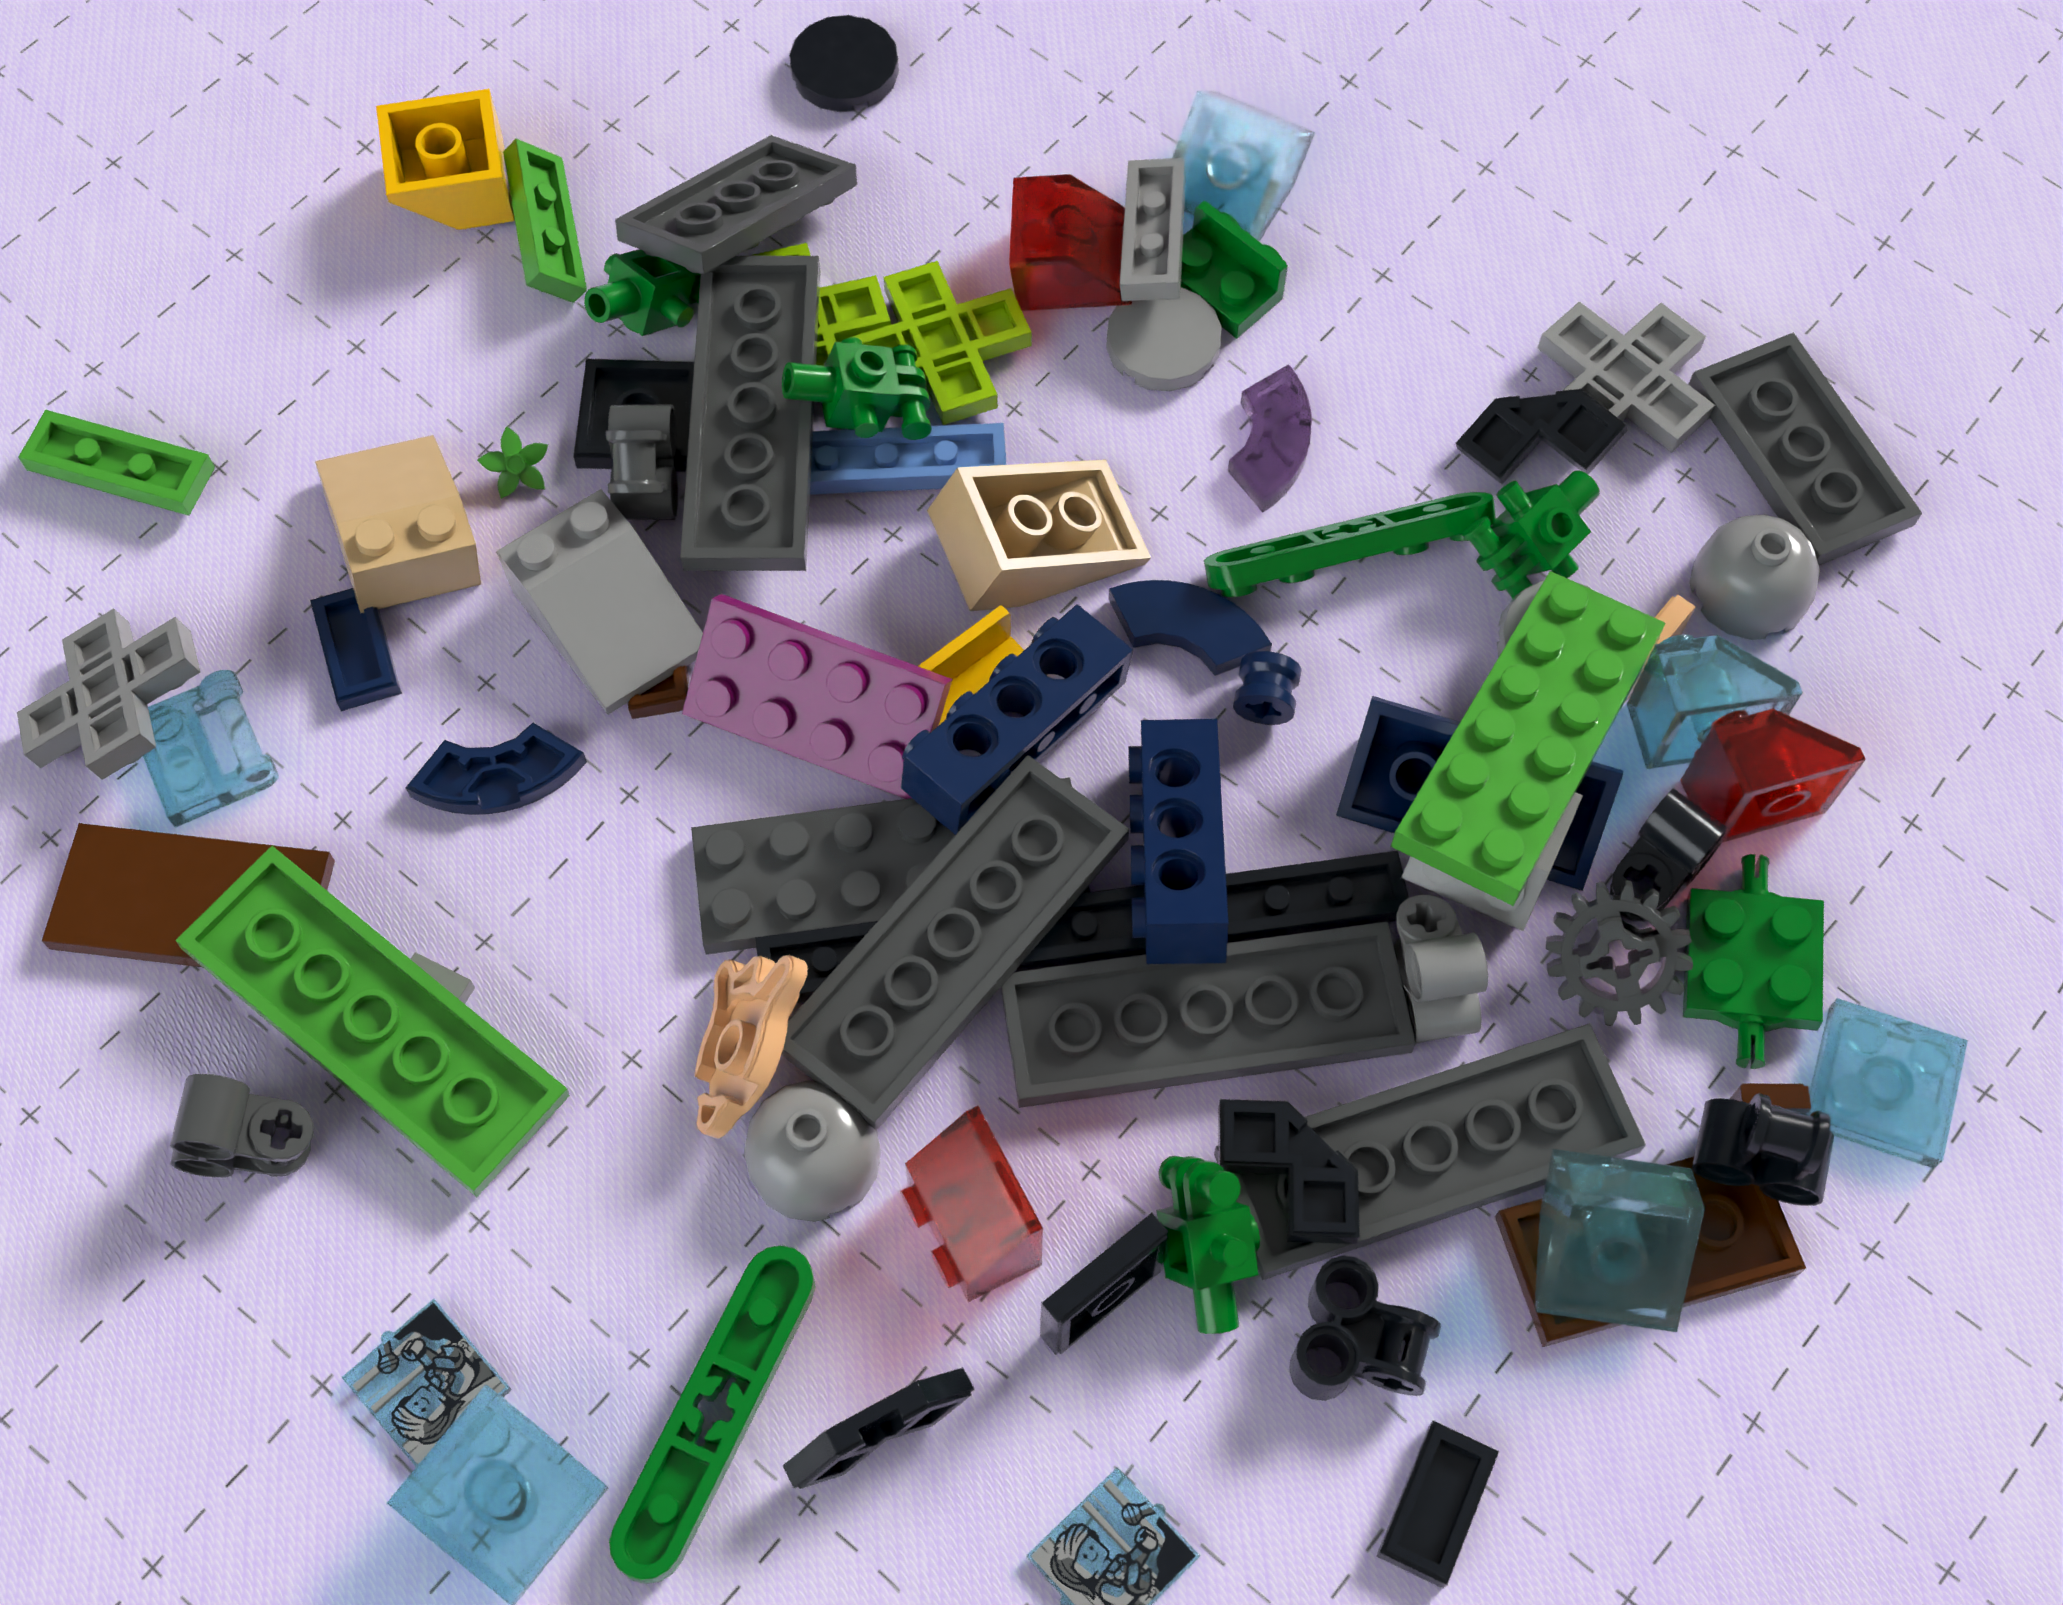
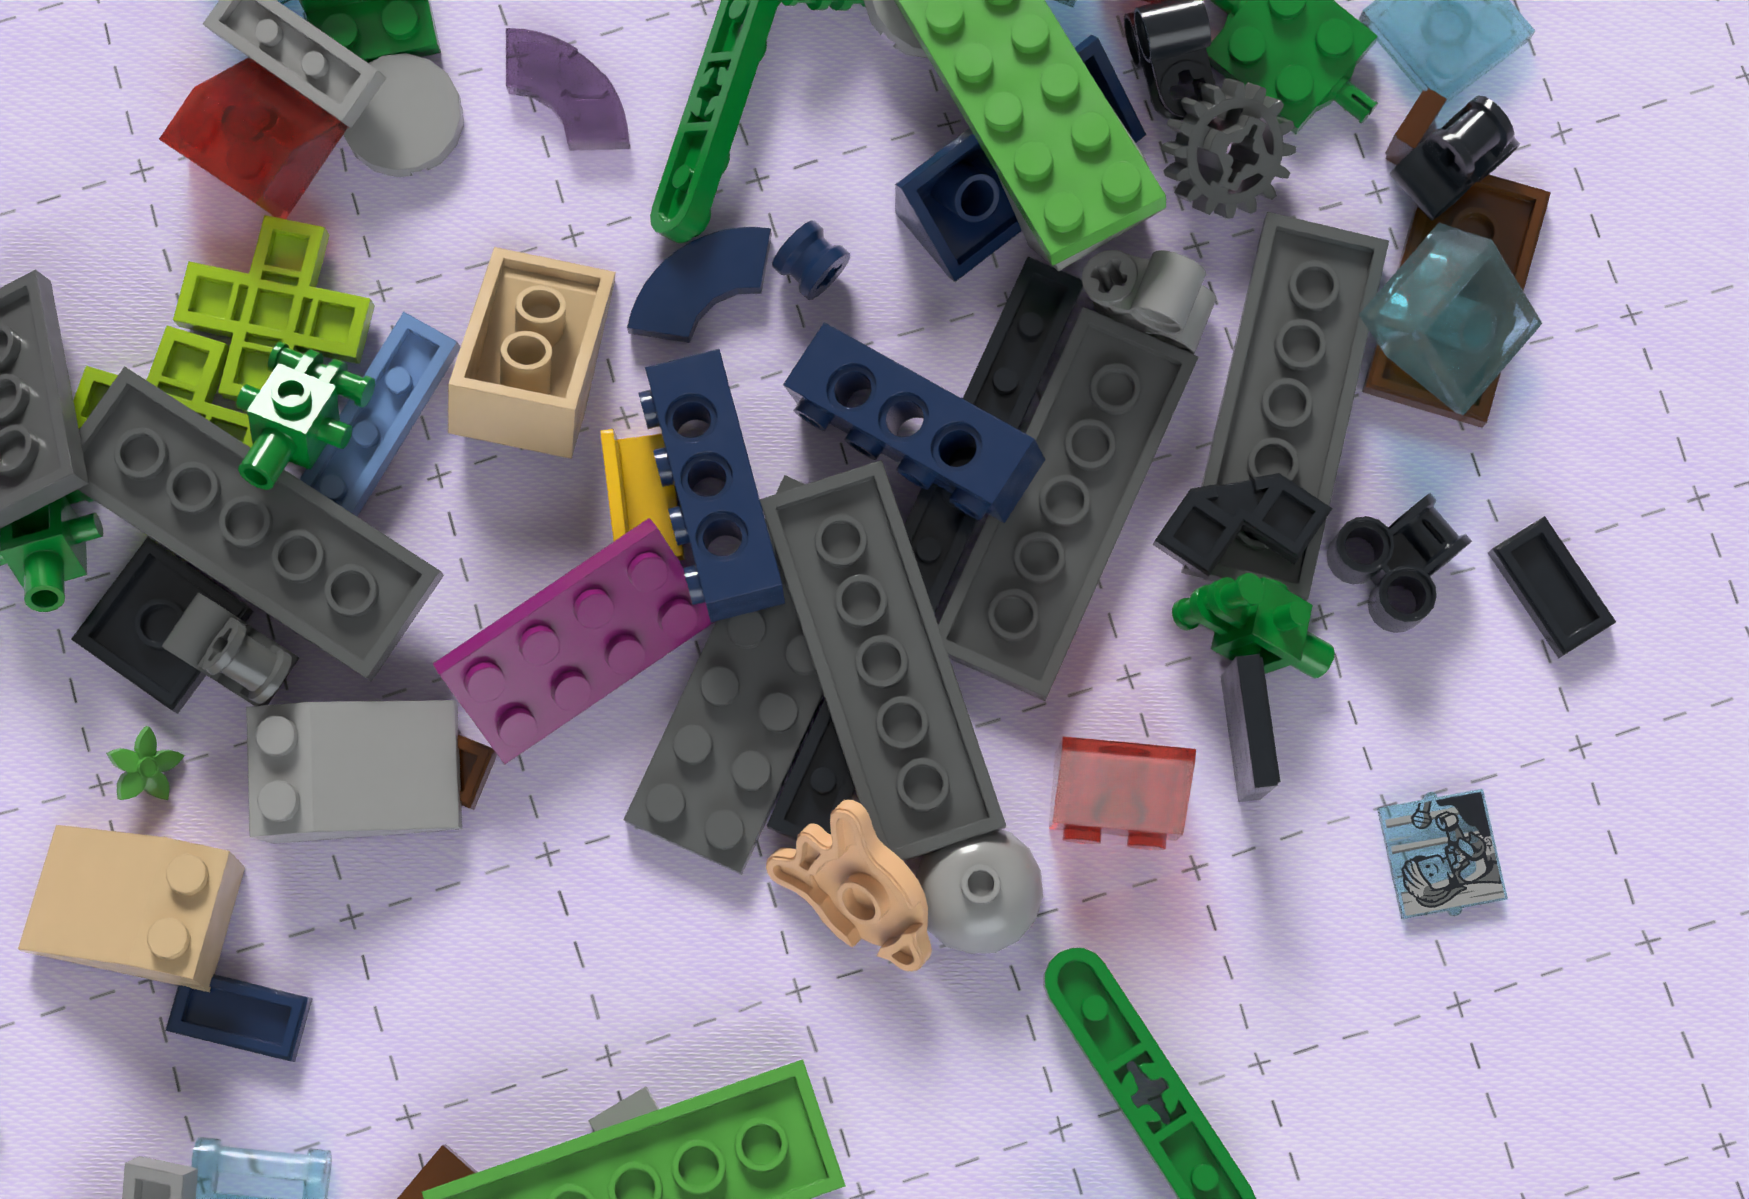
camera: 55 degrees left, 15 degrees up
dark blue tile [406,723,587,815] -> none
black tile [783,1368,975,1489] -> none

